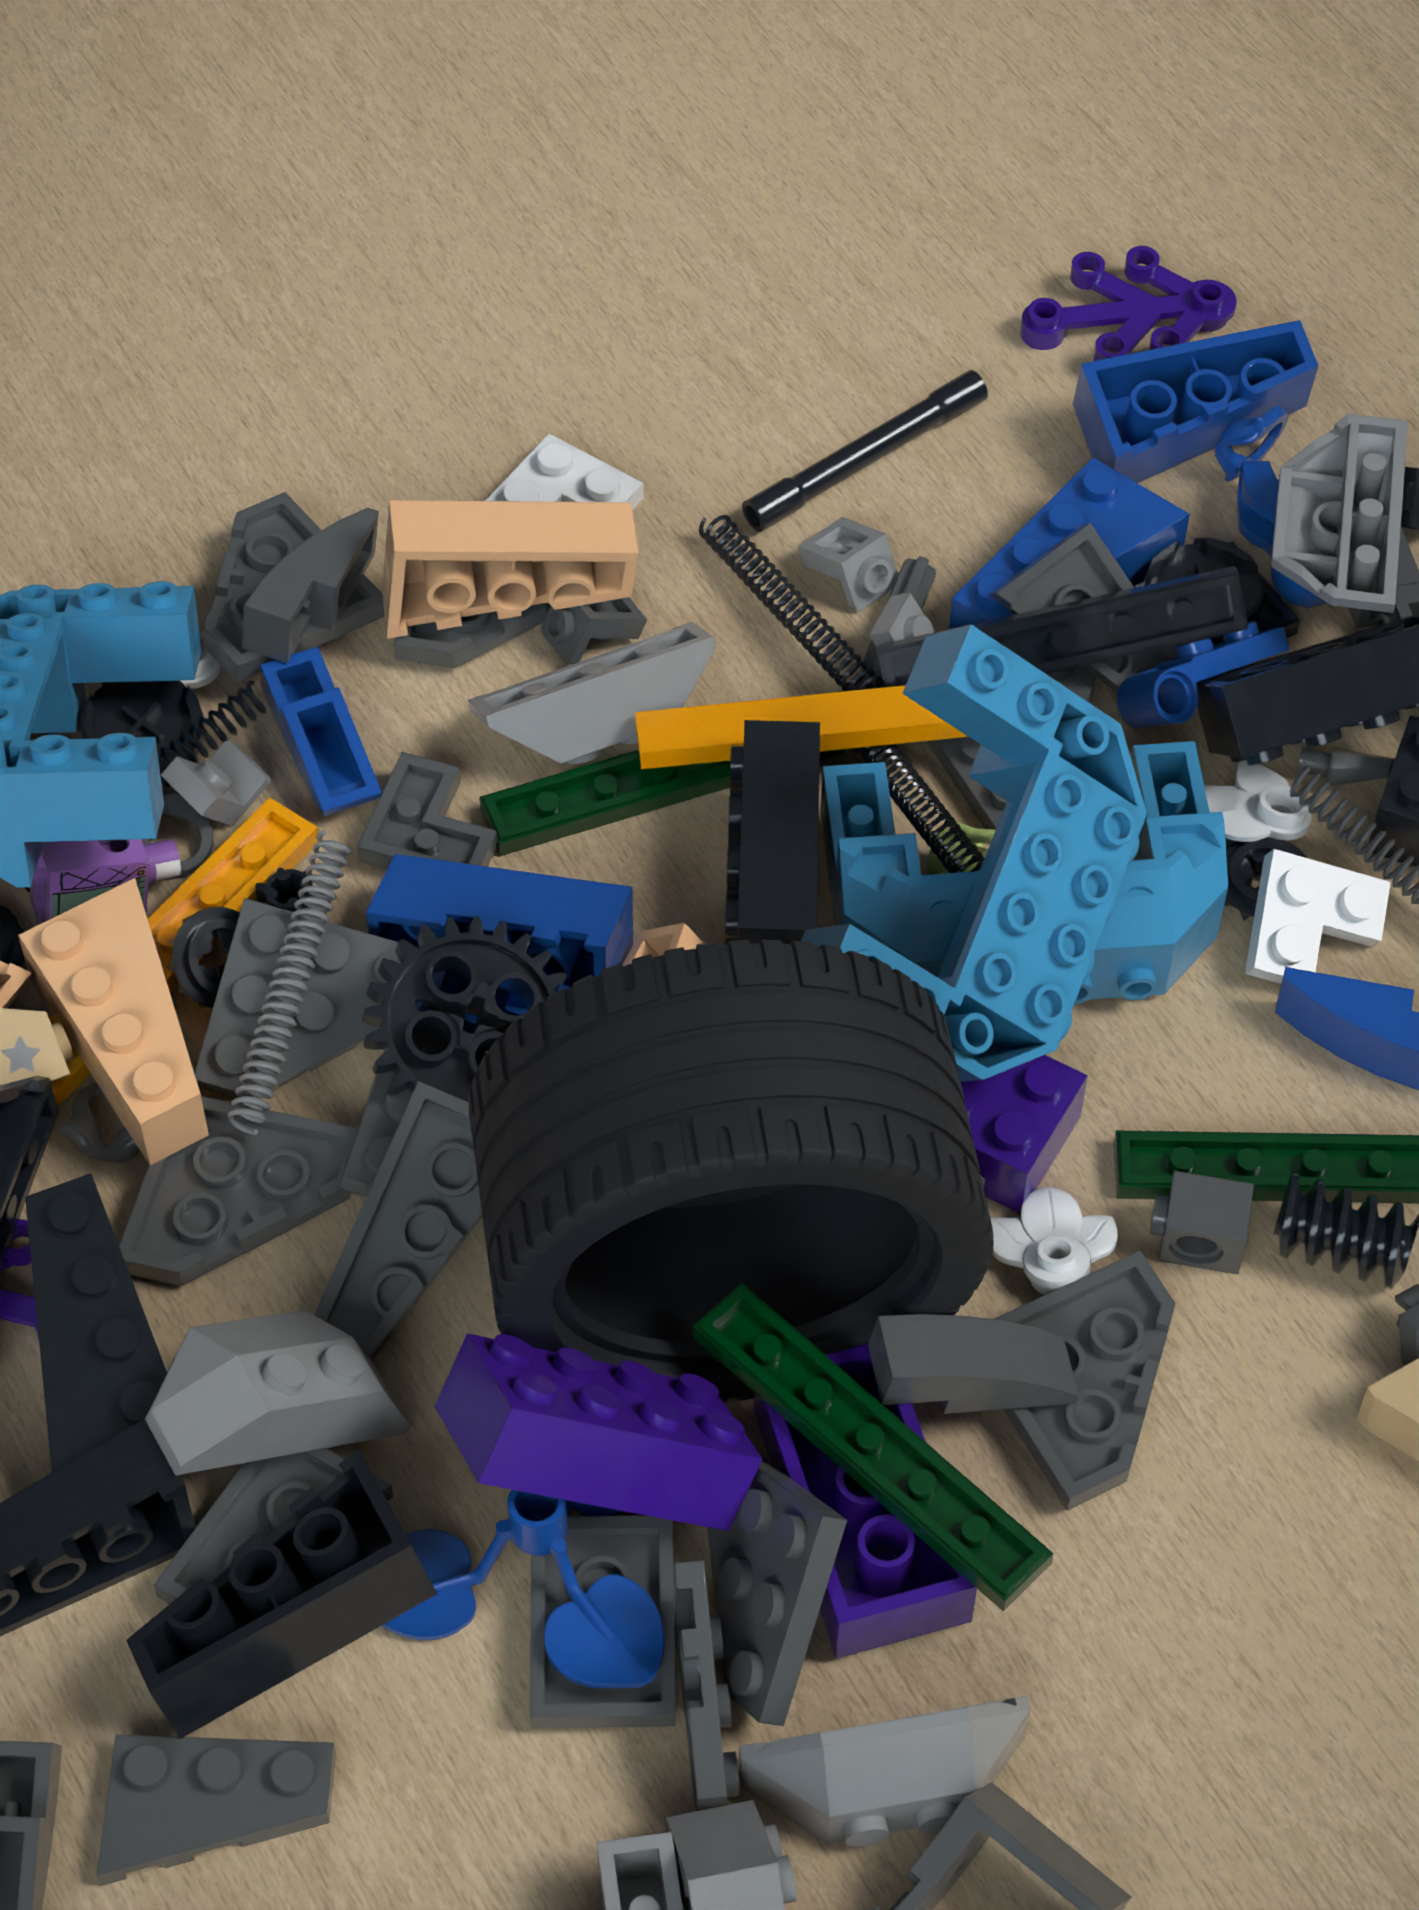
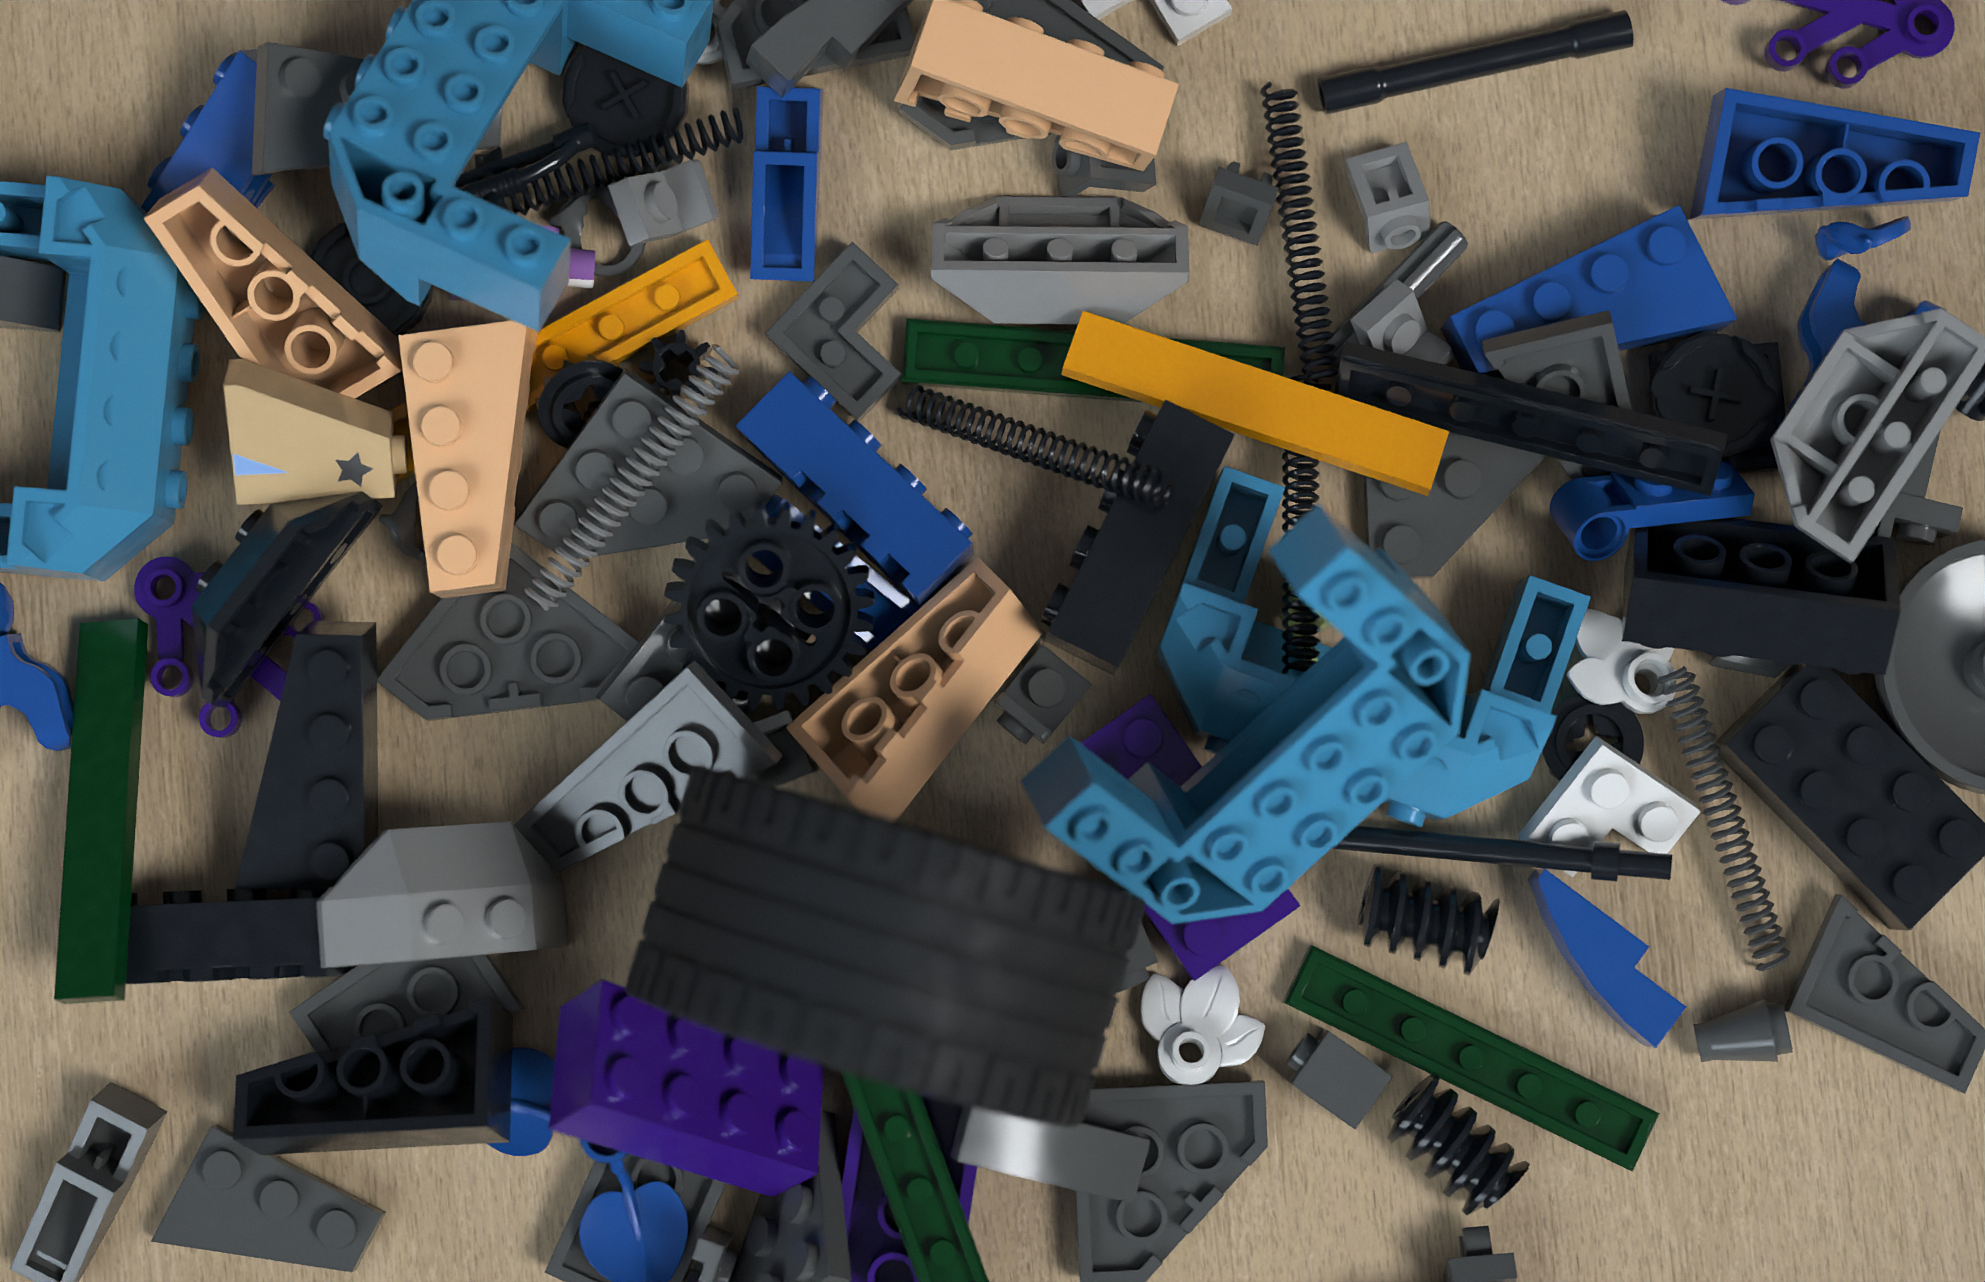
camera: 25 degrees right, 30 degrees up
none -> black piece [897,385,1174,508]
none -> dark grey tile [1199,161,1279,246]
none -> black bar [1331,826,1672,882]
none -> black piece [1357,864,1500,976]

